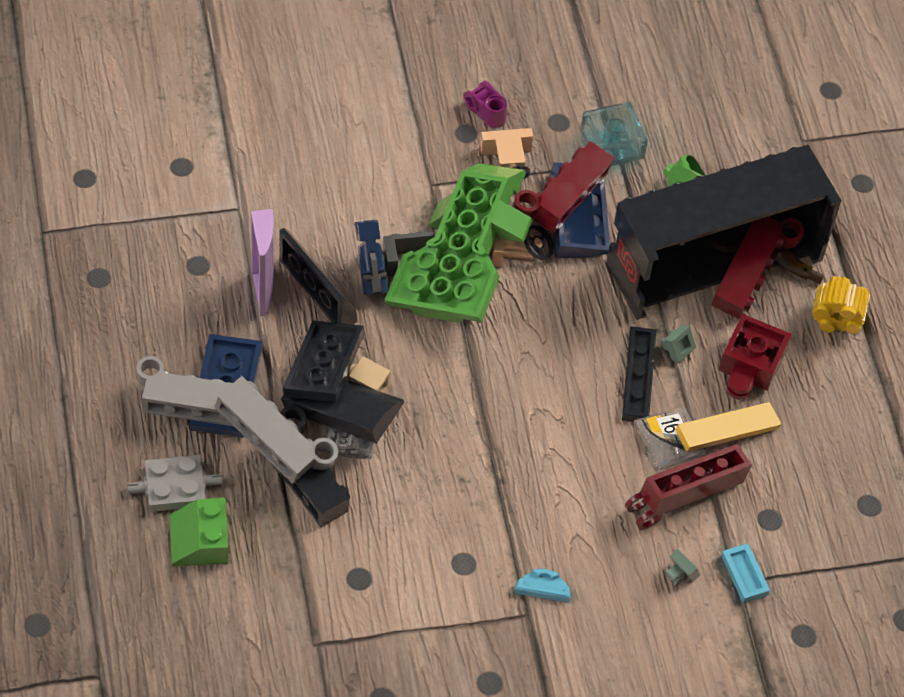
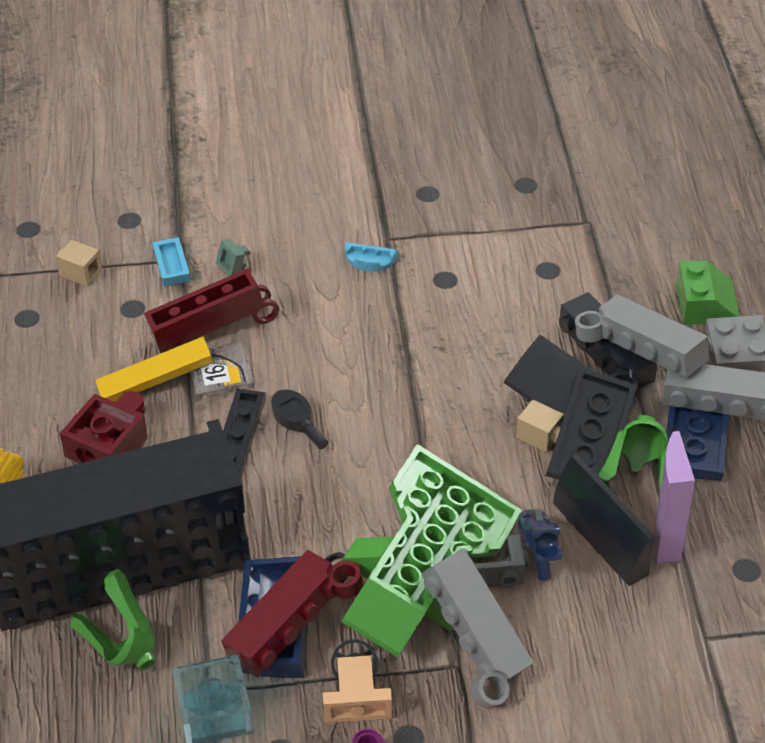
camera: 170 degrees left, 10 degrees down
none -> tan brick [56,240,102,286]
none -> black piece [271,389,328,449]
none -> light grey hinge [421,547,534,708]
none -> bright green piece [598,415,668,490]

